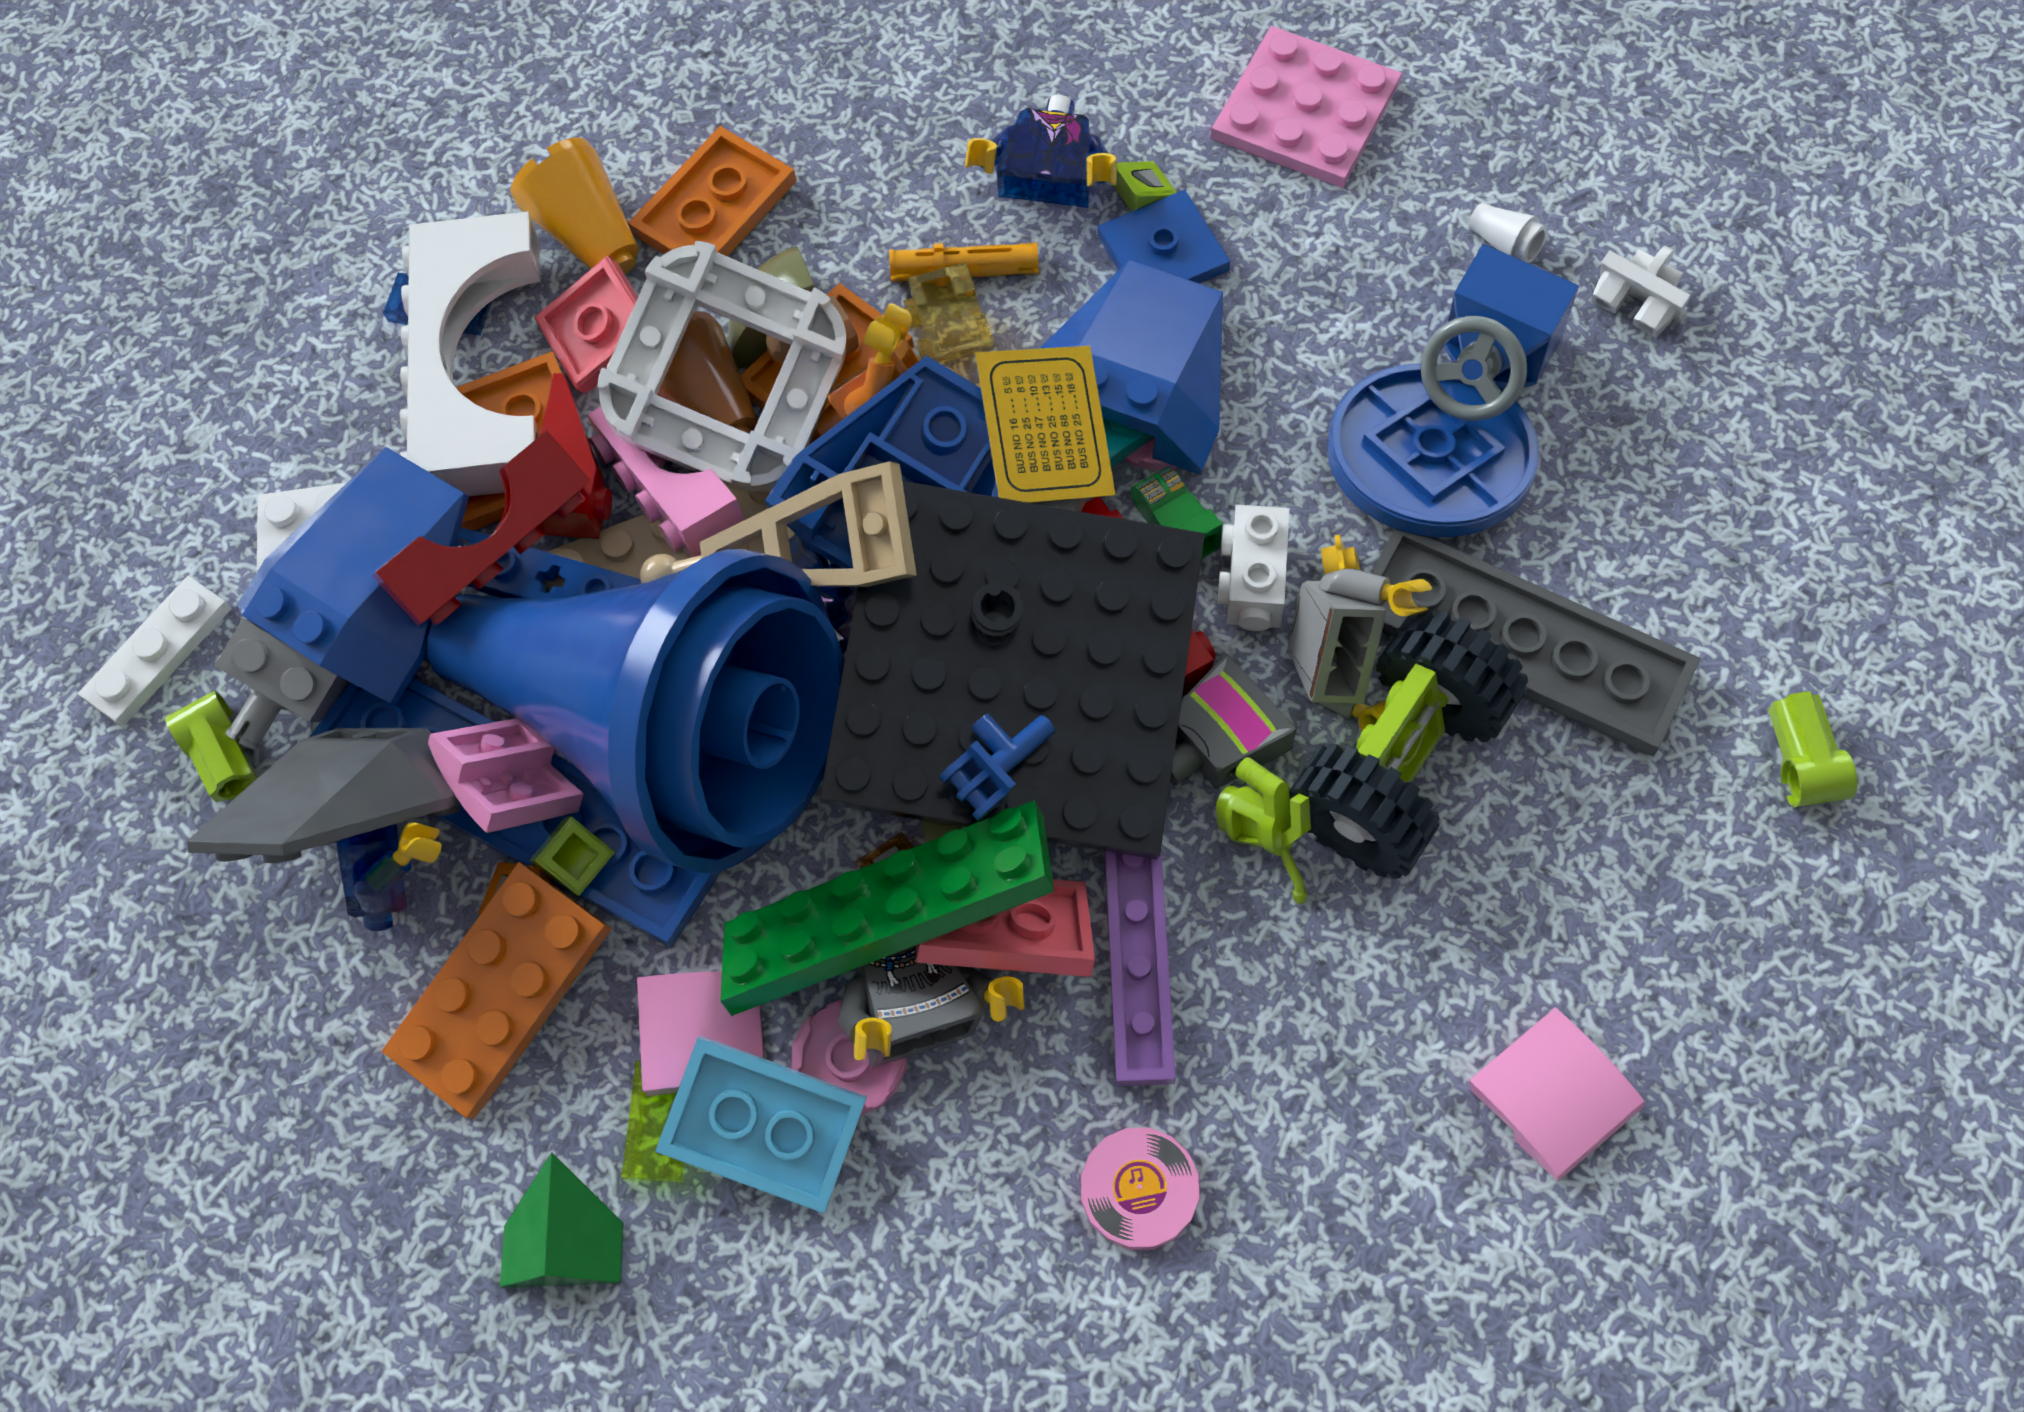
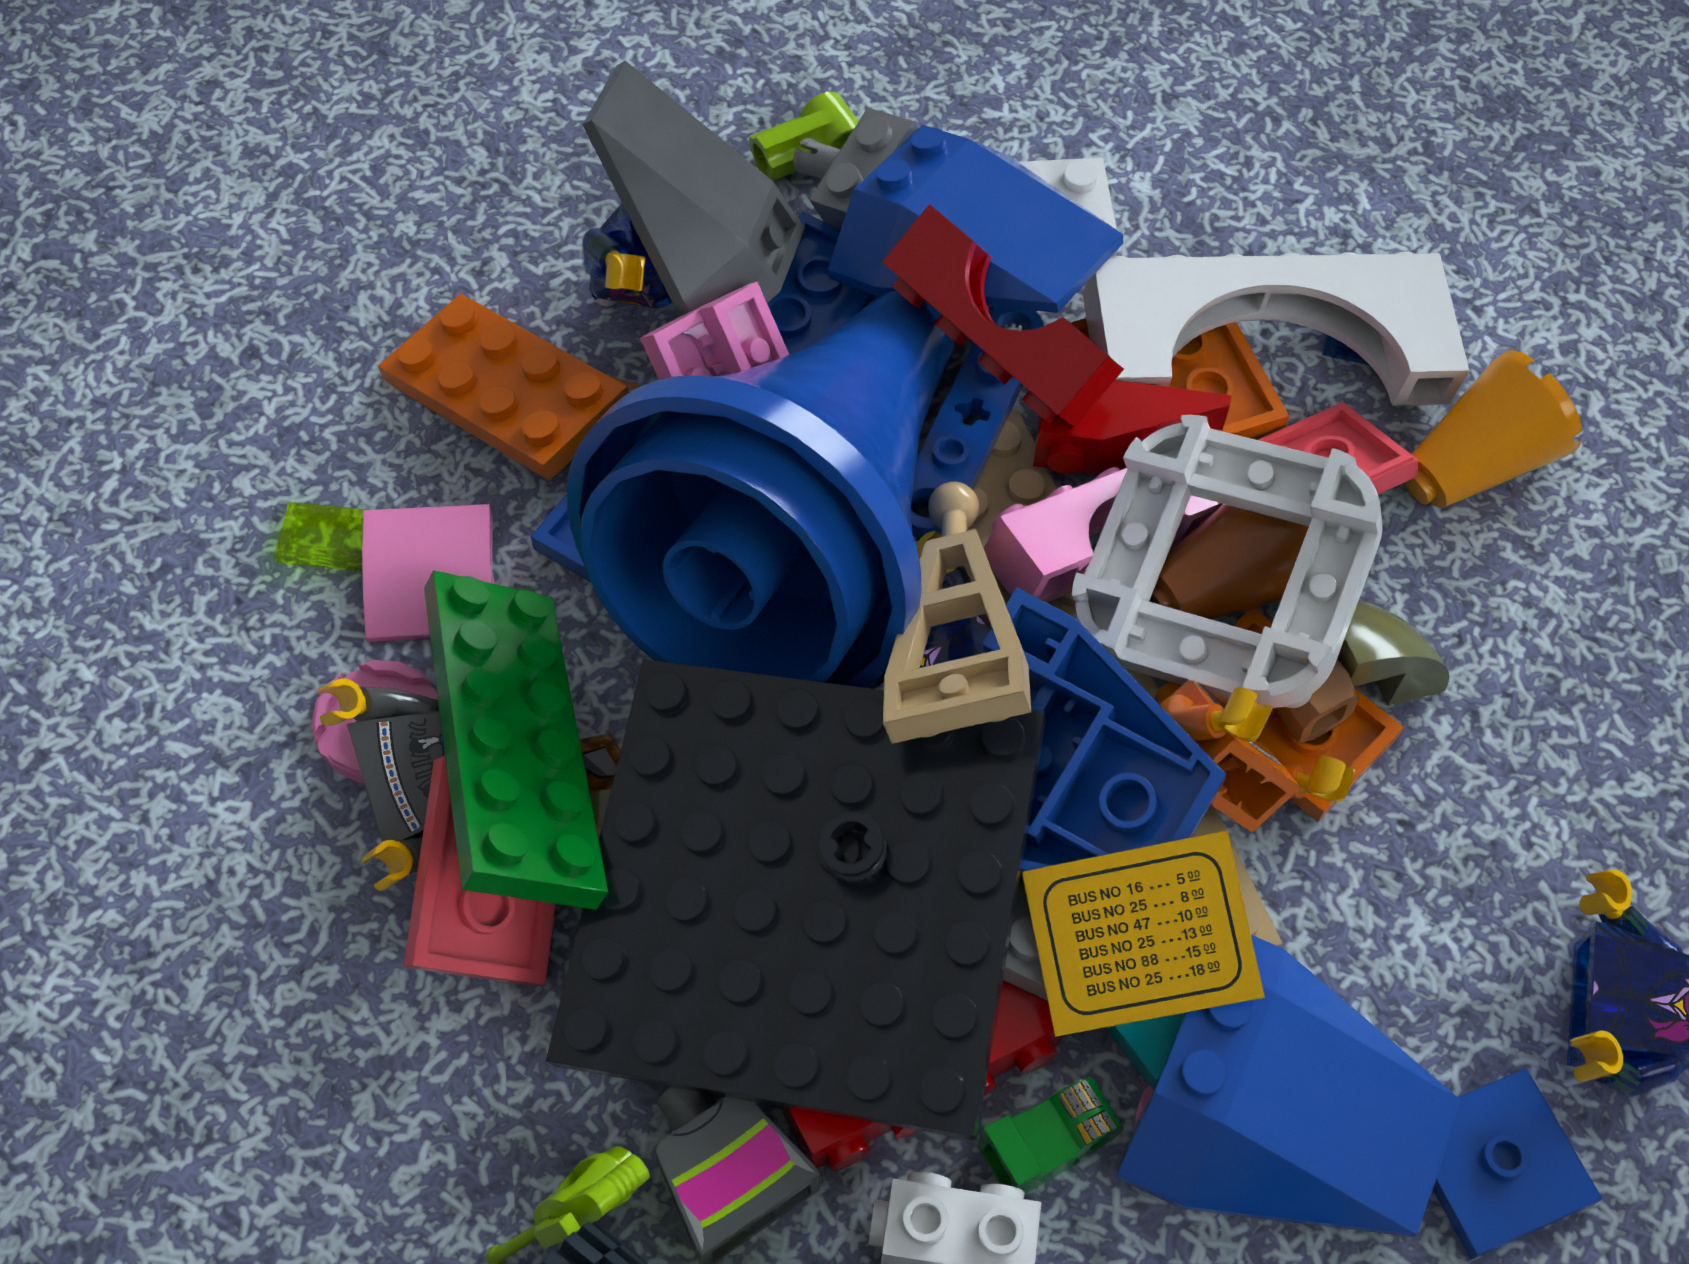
camera: 85 degrees right, 5 degrees down
white plate [77,575,232,728] -> none
green slope [500,1152,624,1288] -> none
orange plate [628,126,797,257] -> none
medium azure plate [655,1036,867,1213] -> none
light orange pin [889,242,1039,284] -> none
clear yellow cylinder [903,262,994,364] -> none
blue arm [939,713,1055,821] -> none
bright pink tile [1081,1128,1200,1250] -> none
medium lavender plate [1105,849,1176,1087] -> none
lime slope [1113,161,1177,212] -> none

